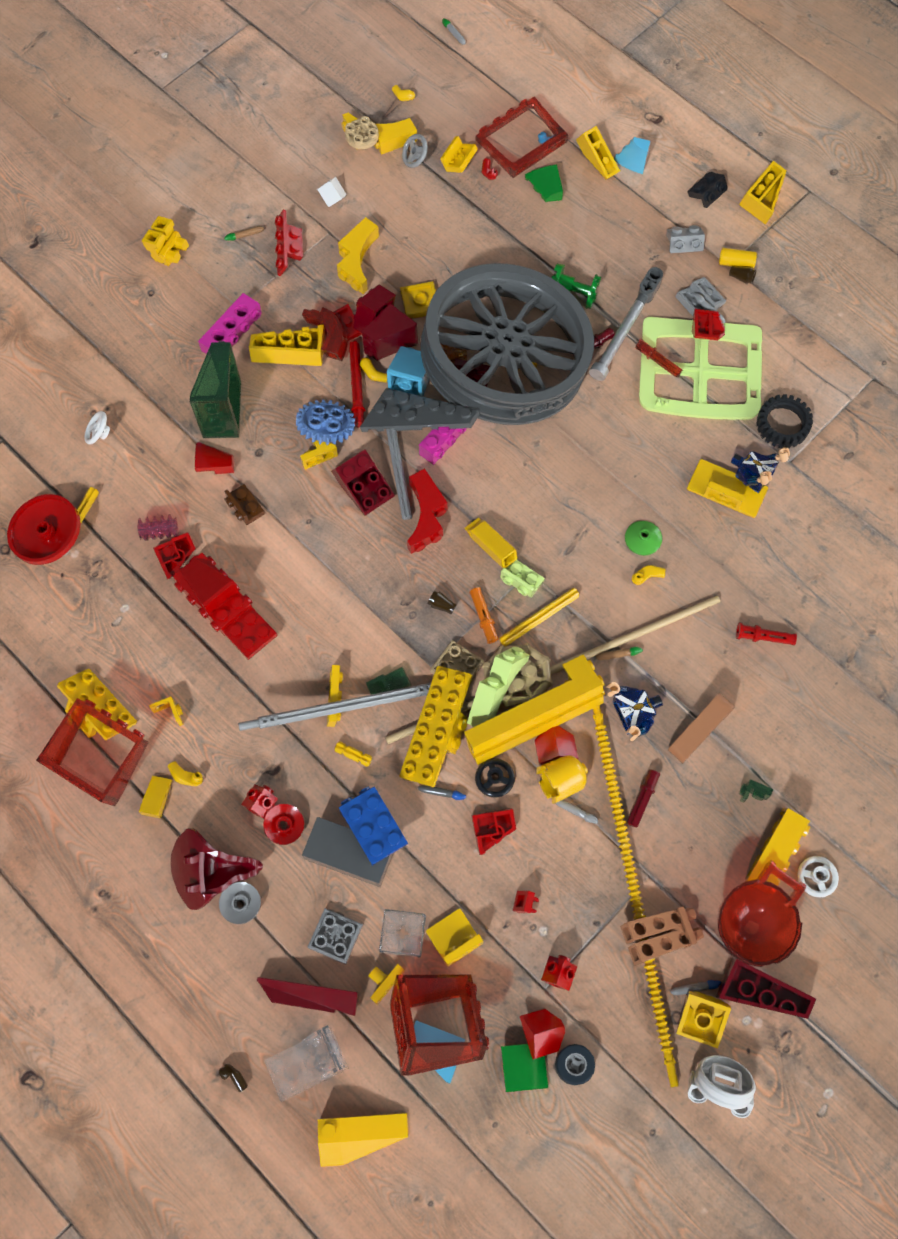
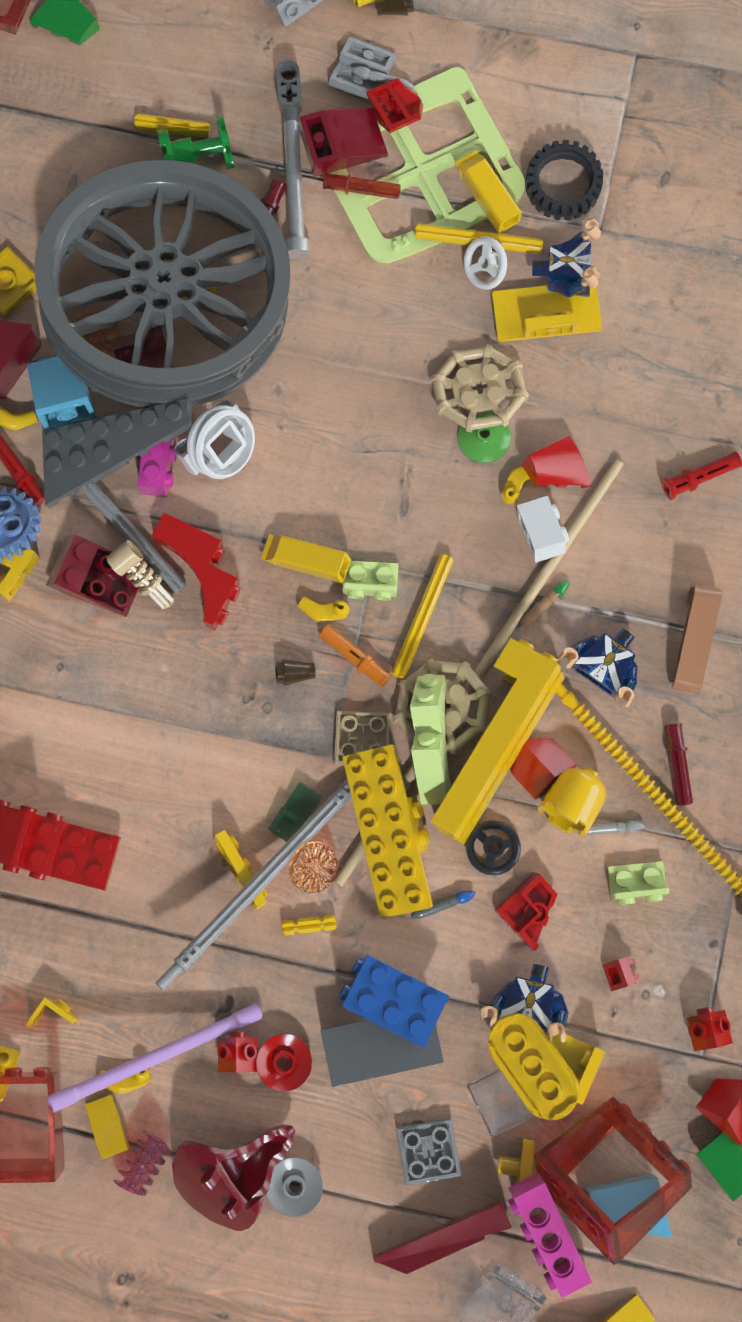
camera: 30 degrees left, 10 degrees up
none -> lavender piece [47,1003,262,1113]
none -> tan piece [106,540,174,609]
none -> clear pink piece [113,1129,172,1196]
none -> yellow axle [134,113,210,138]
none -> white piece [174,400,255,479]
none -> clear orange wheel [289,841,338,894]
none -> yellow arm [297,596,350,622]
none -> dark red slope [299,107,388,177]
none -> yellow axle [414,223,543,254]
none -> tan plate [430,344,529,433]
none -> yellow piece [454,150,522,234]
none -> white piece [464,236,507,290]
none -> torso [480,964,569,1042]
none -> yellow tile [488,1013,580,1120]
none -> dark pink brick [508,1172,592,1298]
none -> white brick [517,496,569,563]
none -> slope [521,436,591,489]
none -> yellowish green bracket [607,861,669,905]

